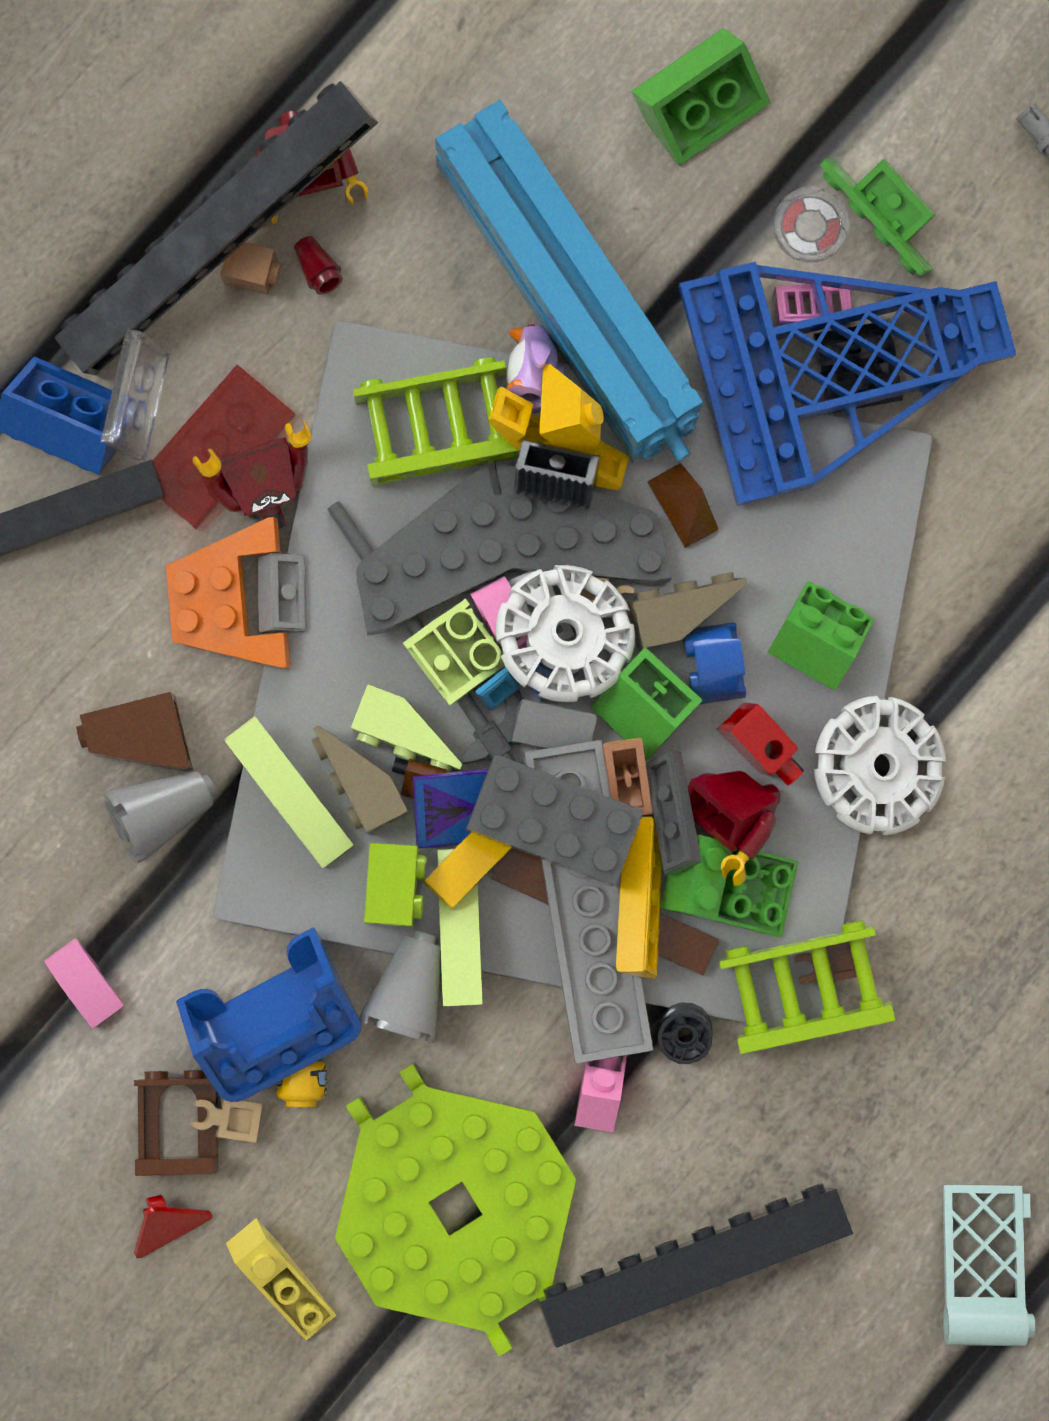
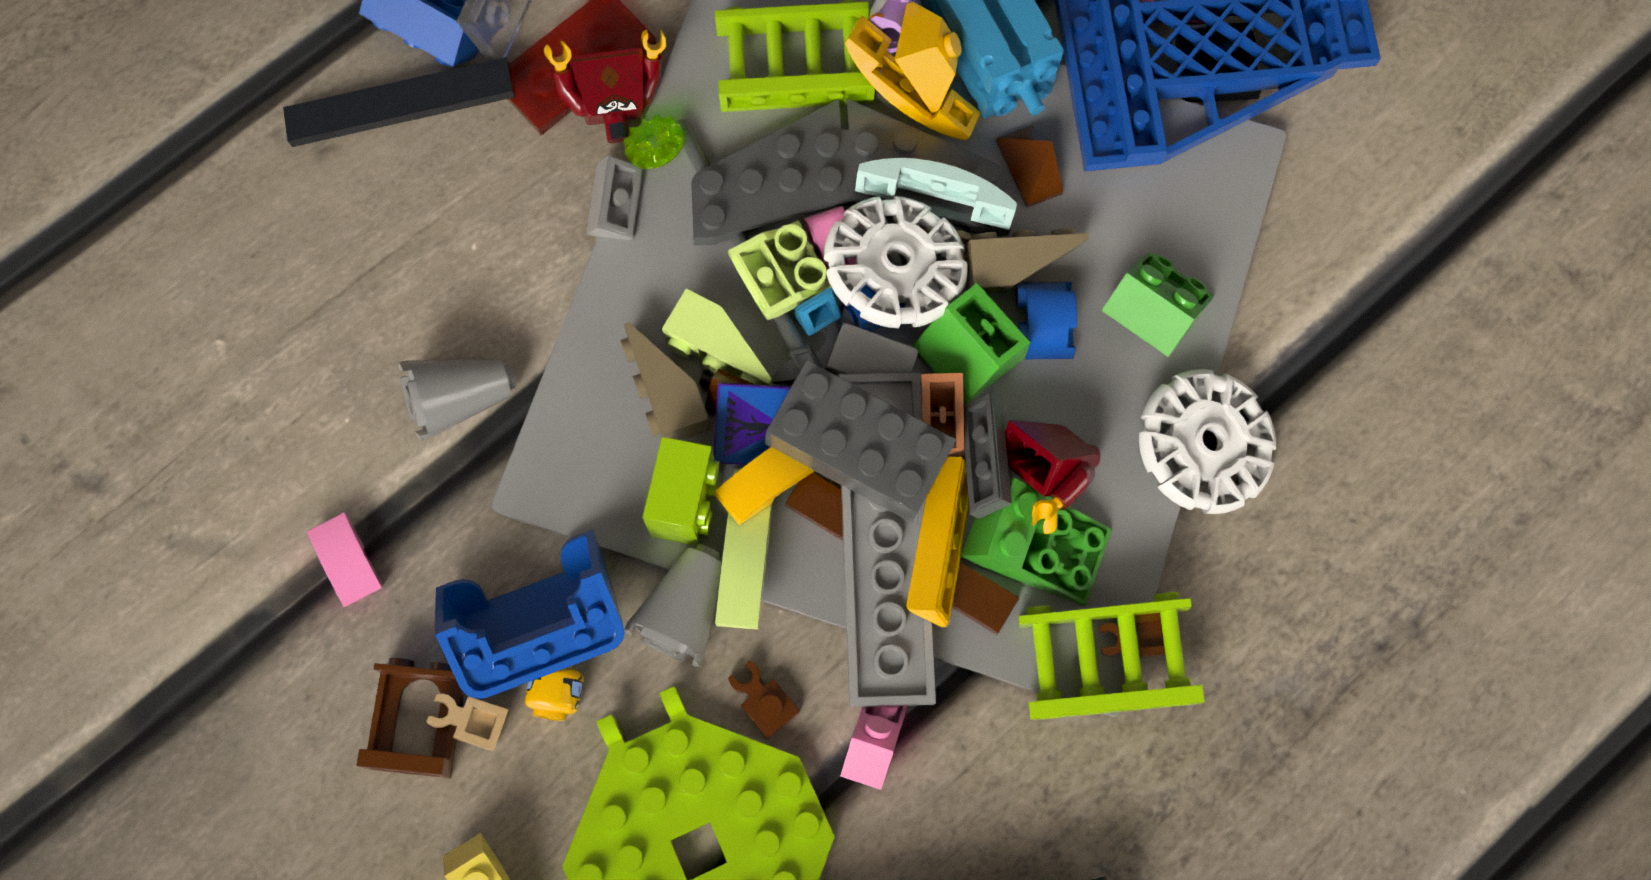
camera: 10 degrees right, 10 degrees down
reddish brown slope [76,692,193,772] -> none
red piece [134,1194,213,1258] -> none
orange wing [166,517,291,668] -> none
yellowish green slope [224,716,354,868] -> none
black brick [514,440,600,510] -> none
black wheel [658,1002,713,1064] -> none
red torso [716,702,804,786] -> none
none -> clear neon green gear [623,114,684,169]
none -> reddish brown plate [728,661,800,740]
none -> light aqua slope [855,158,1017,230]

